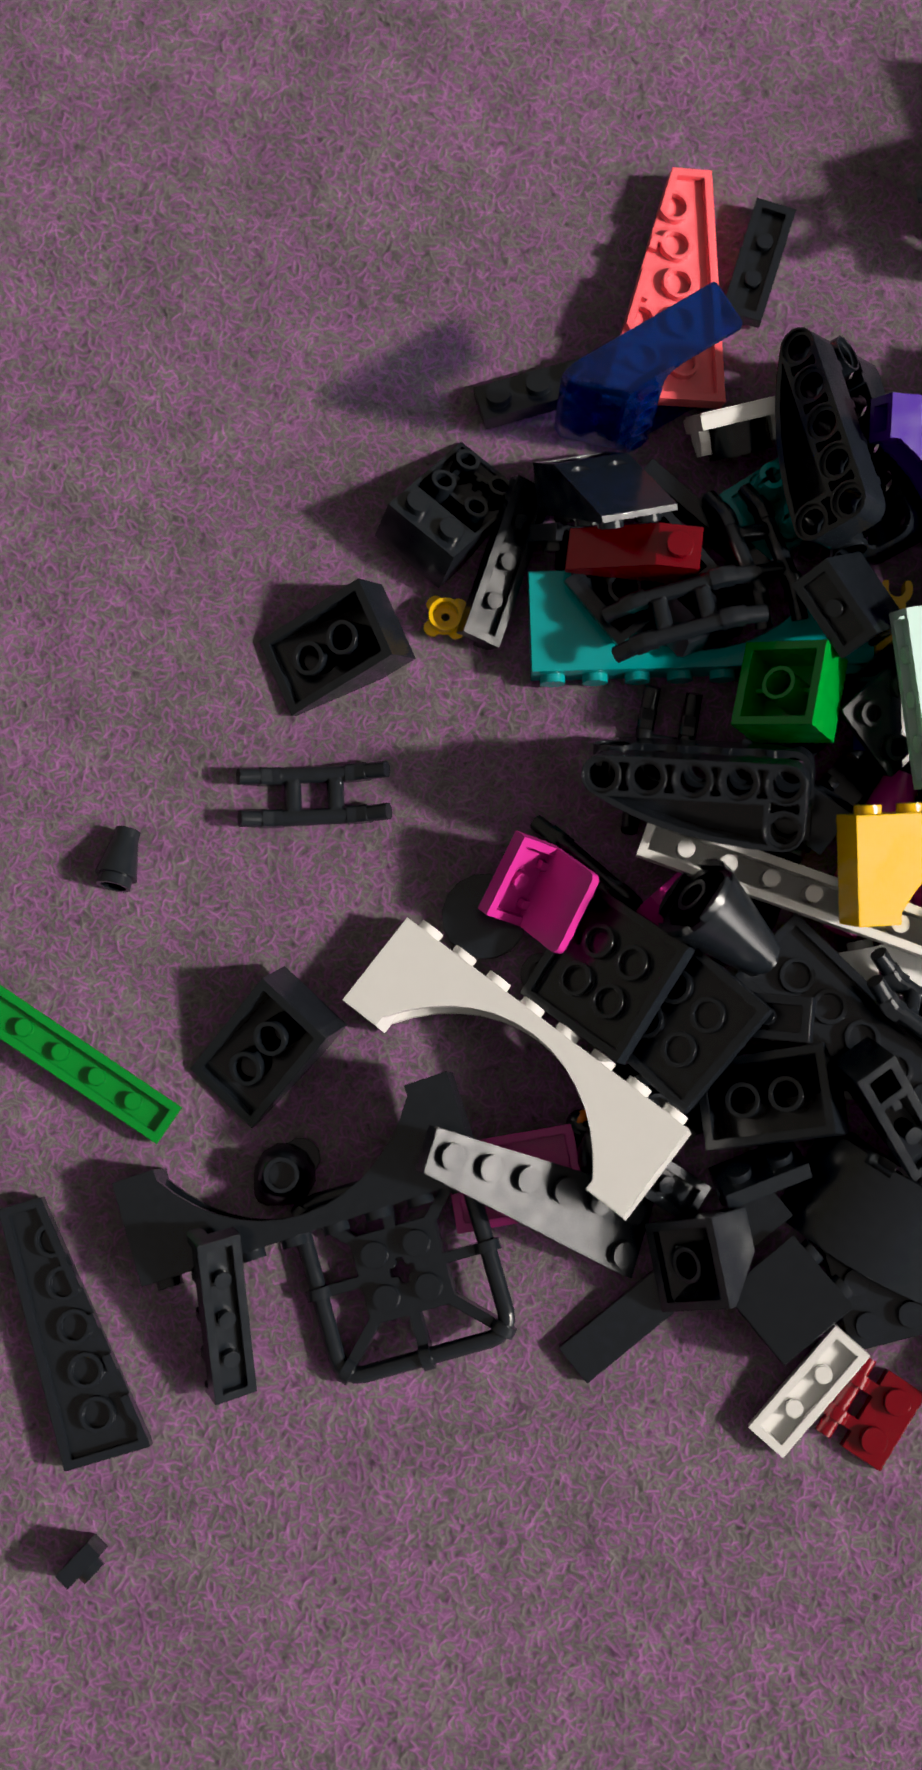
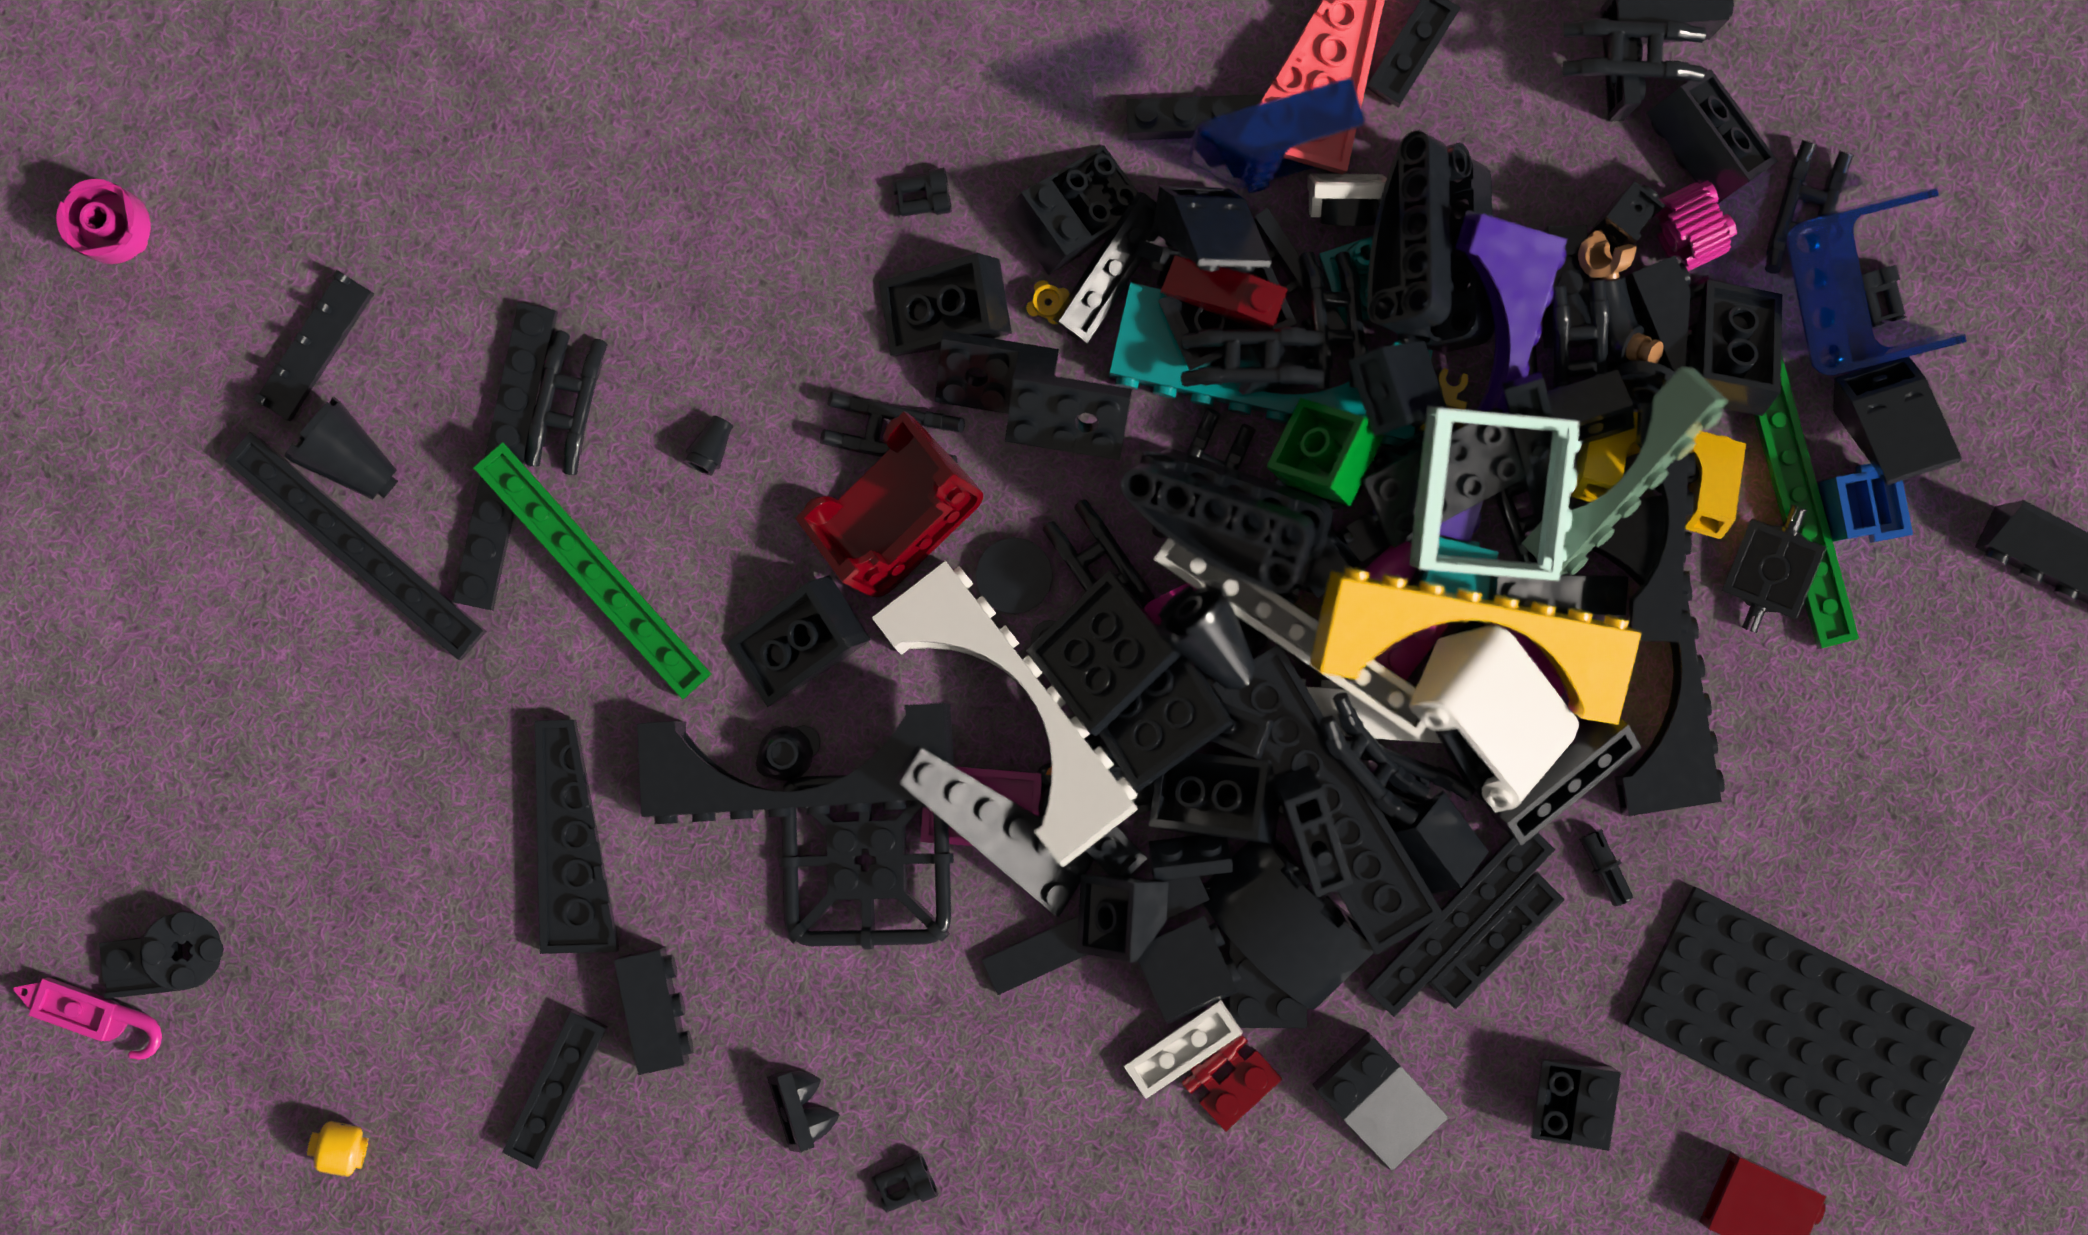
camera: 20 degrees right, 5 degrees up
black plate [55,1533,108,1590] -> none
black hinge [187,1227,257,1405] -> none
dark pink bracket [478,830,599,954] -> none
none -> black plate [502,1010,608,1169]
none -> black brick [614,947,694,1075]
none -> black tile [767,1071,840,1153]
none -> dark red windscreen [795,411,983,597]
none -> black piece [872,1153,938,1213]
none -> black piece [892,167,952,218]
none -> black bracket [935,330,1132,460]

